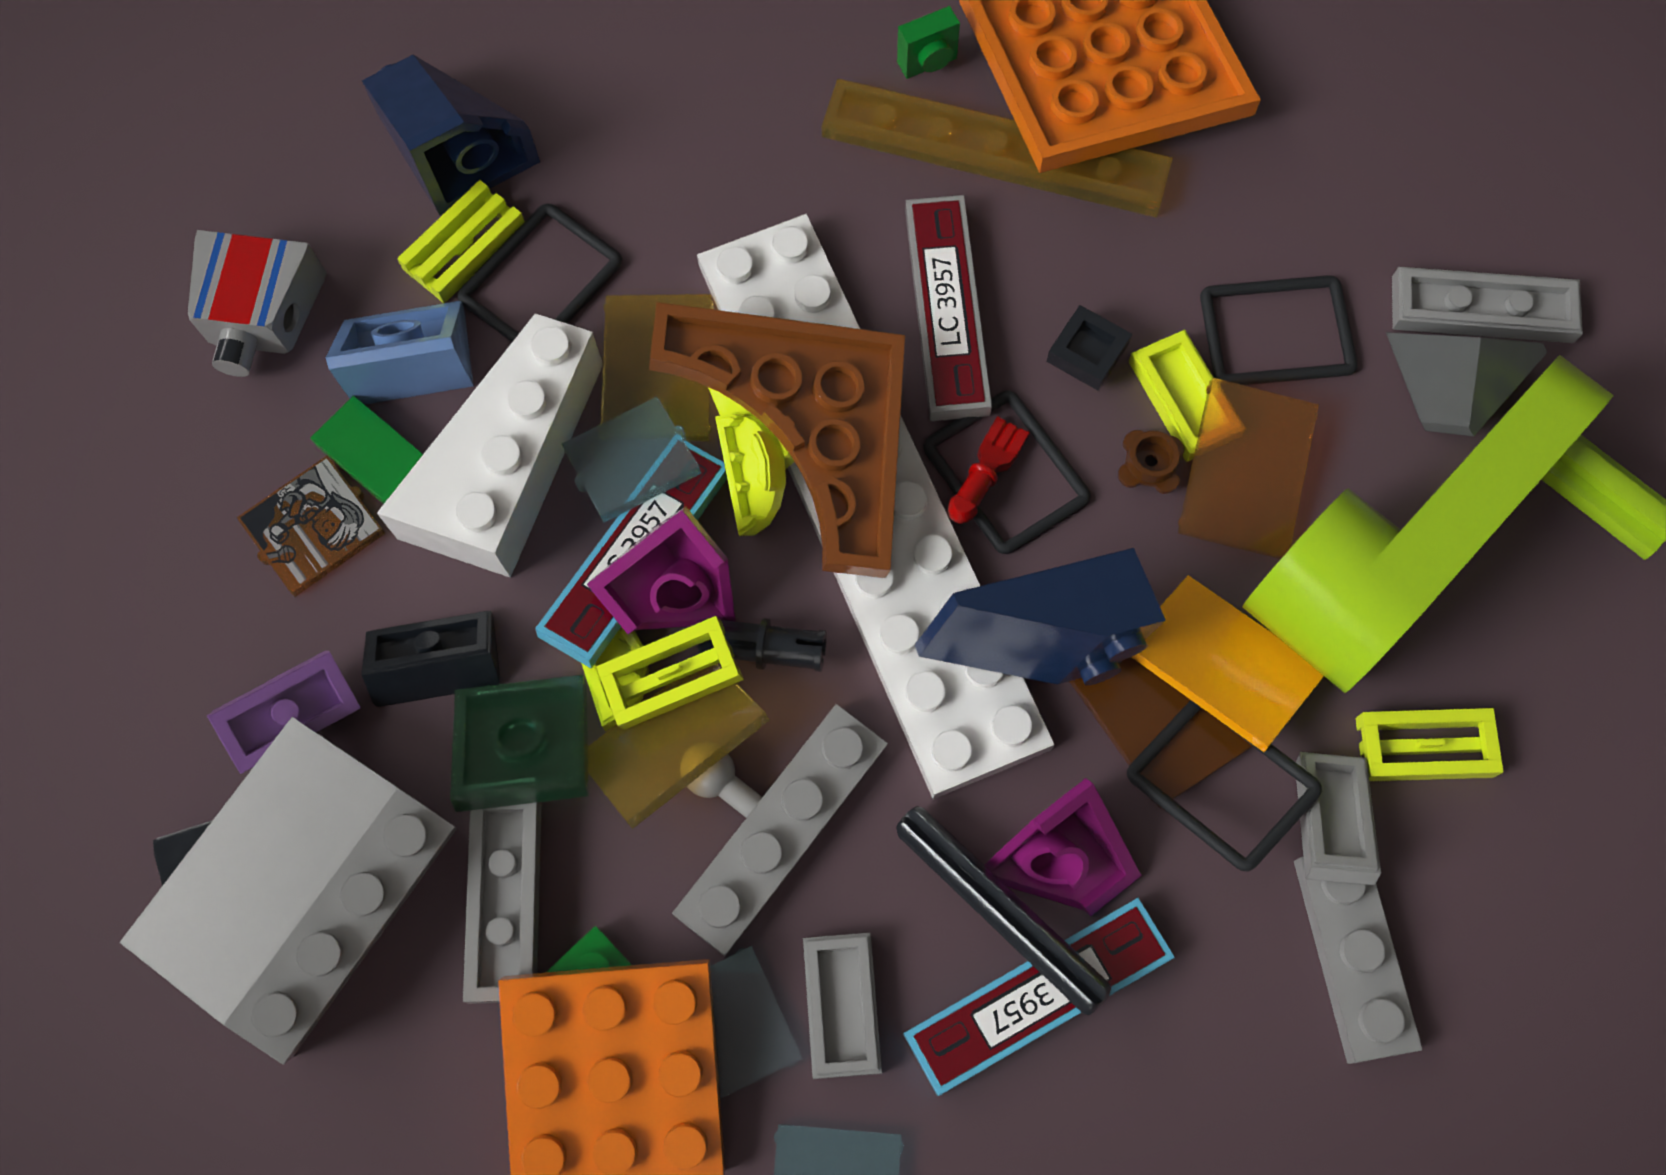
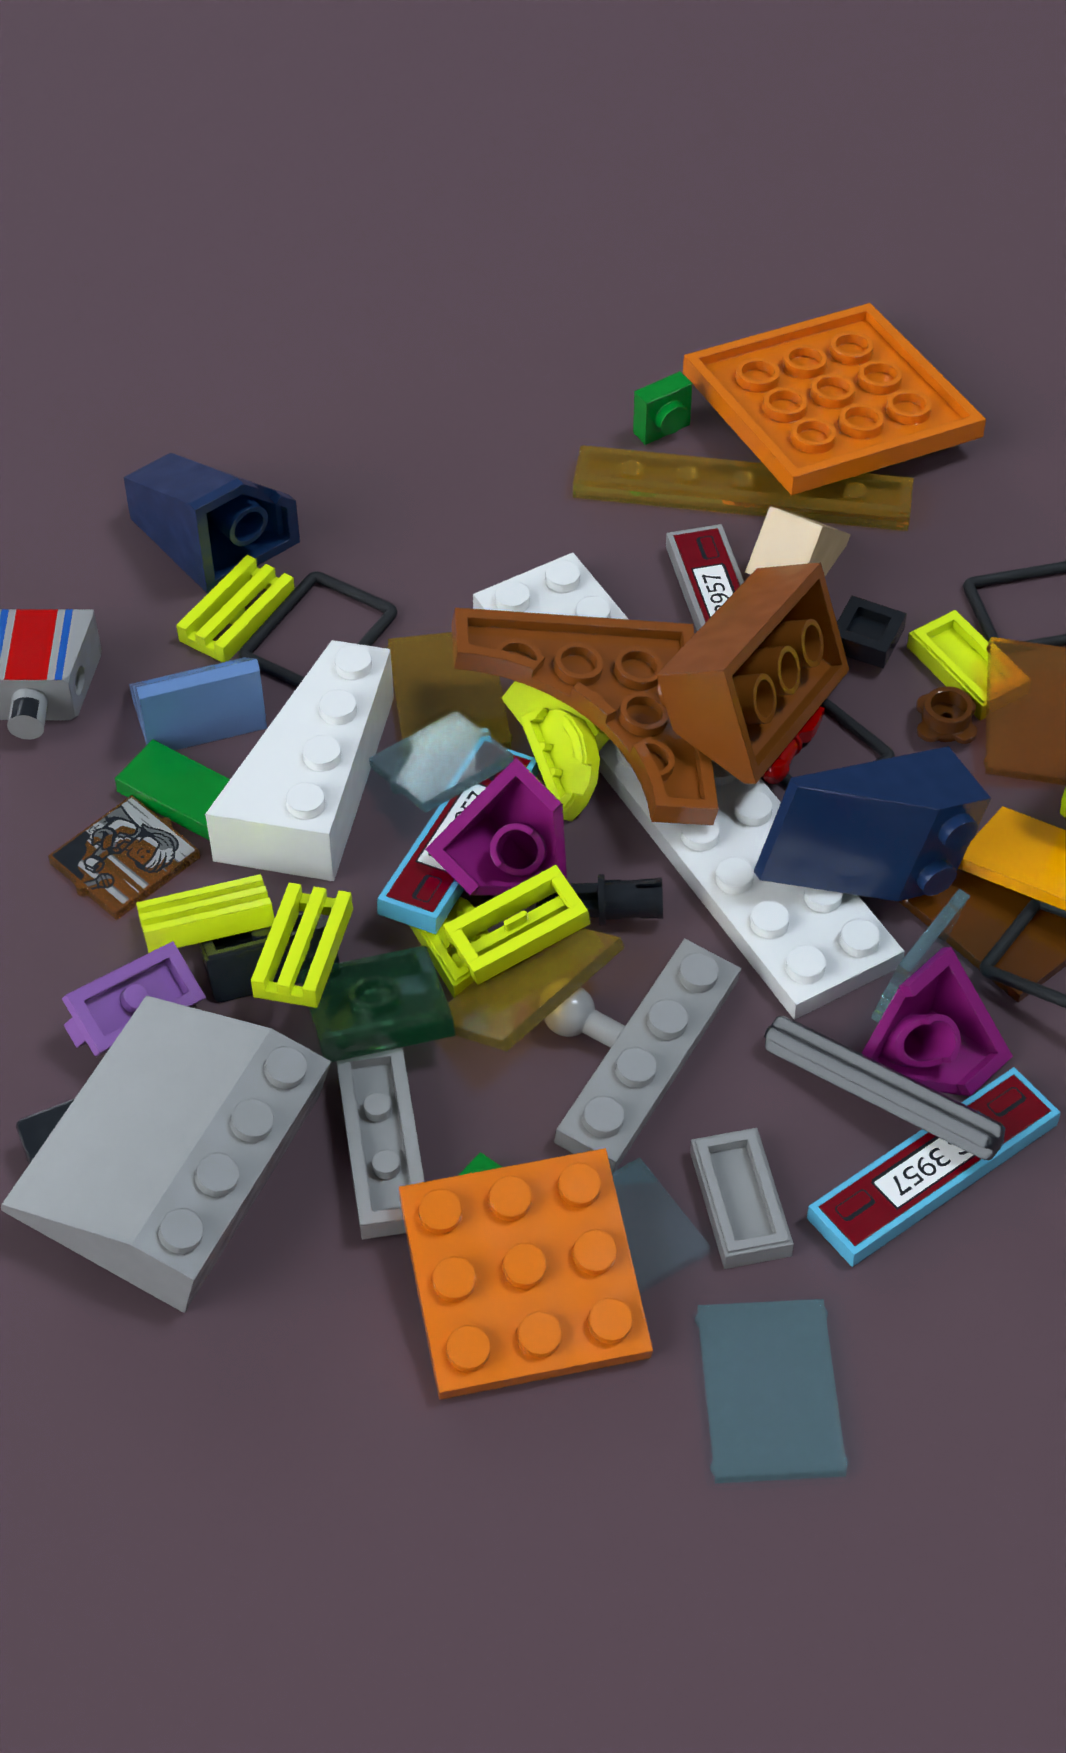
camera: 10 degrees left, 20 degrees down
none -> neon yellow tile [136,874,275,953]
none -> neon yellow tile [251,883,353,1008]
none -> dark orange slope [656,562,849,784]
none -> tan slope [745,506,851,576]
none -> clear light blue piece [871,889,970,1023]

